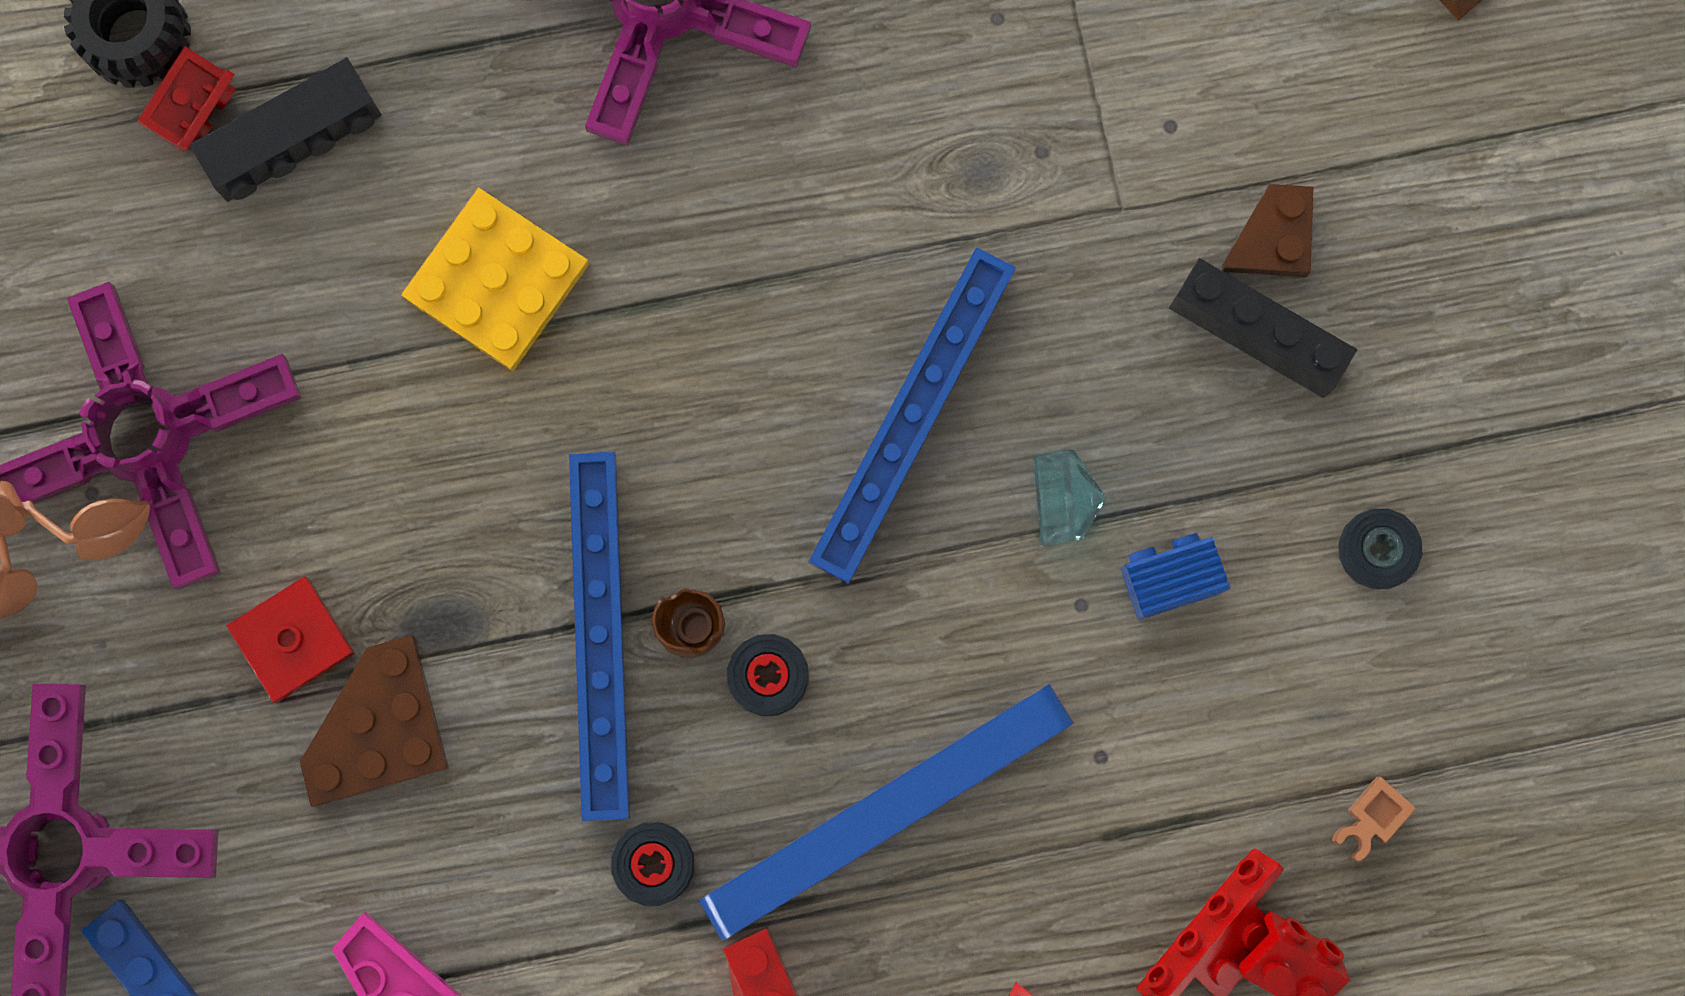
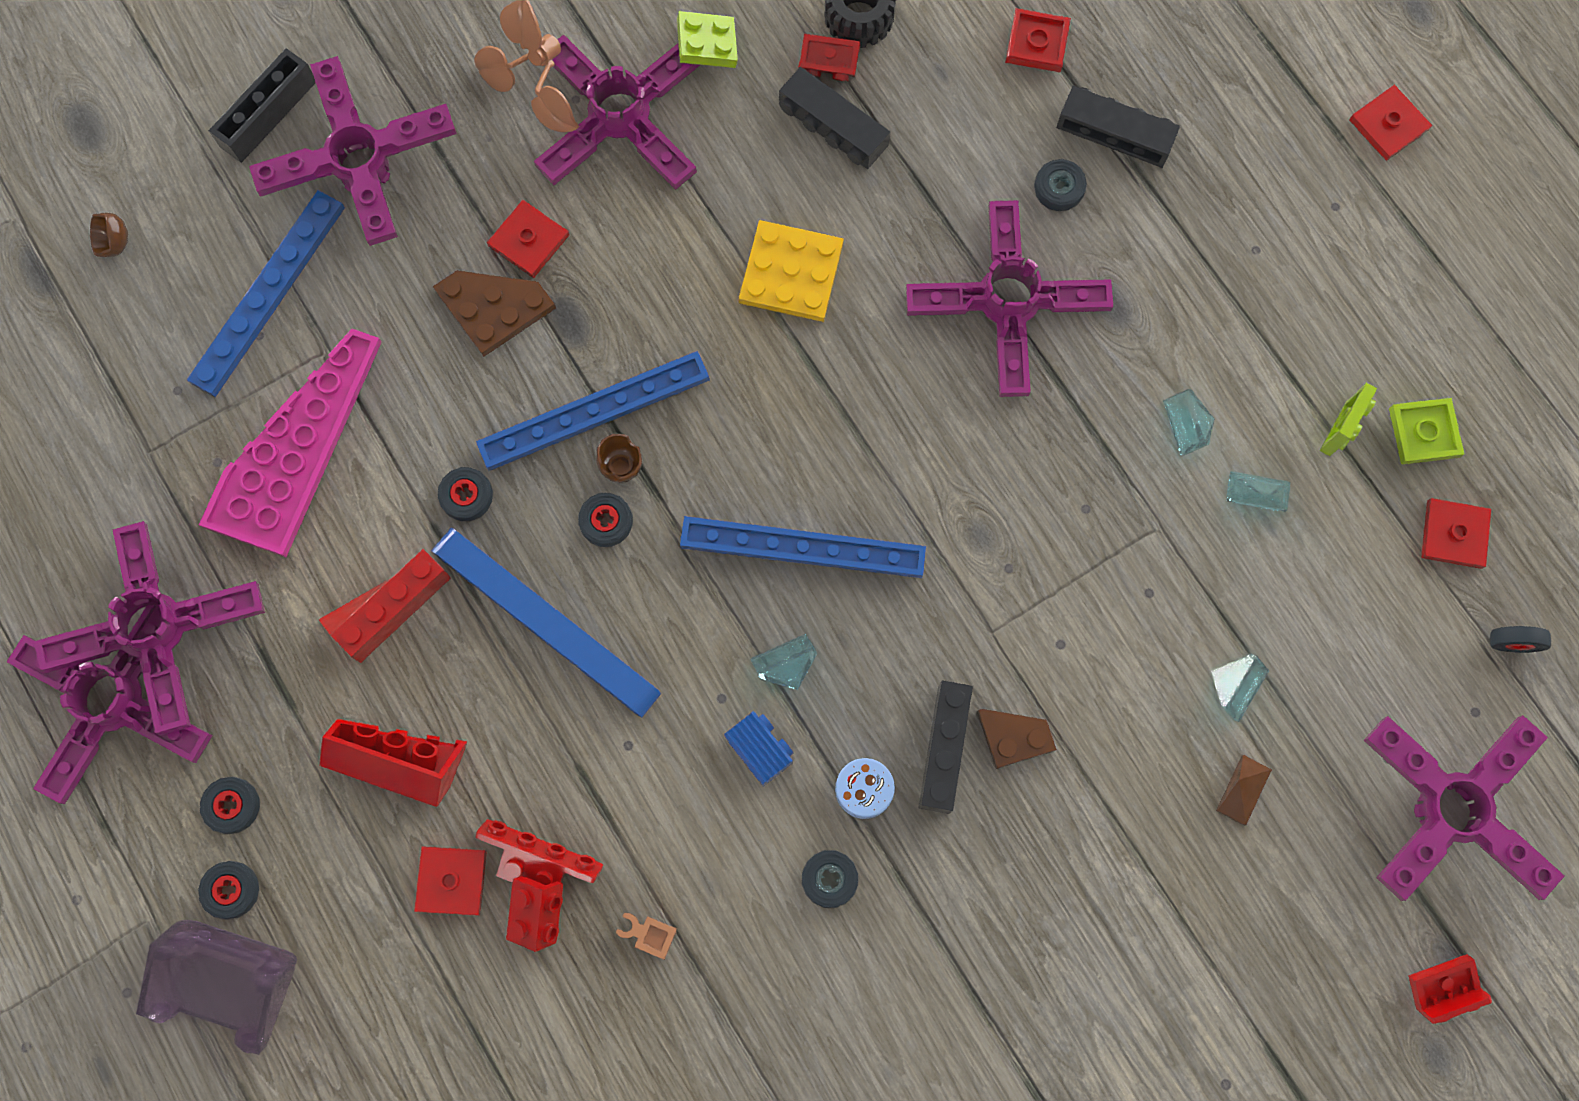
camera: 70 degrees right, 5 degrees down
none -> lime plate [677,11,738,68]
none -> light blue head [835,758,895,819]

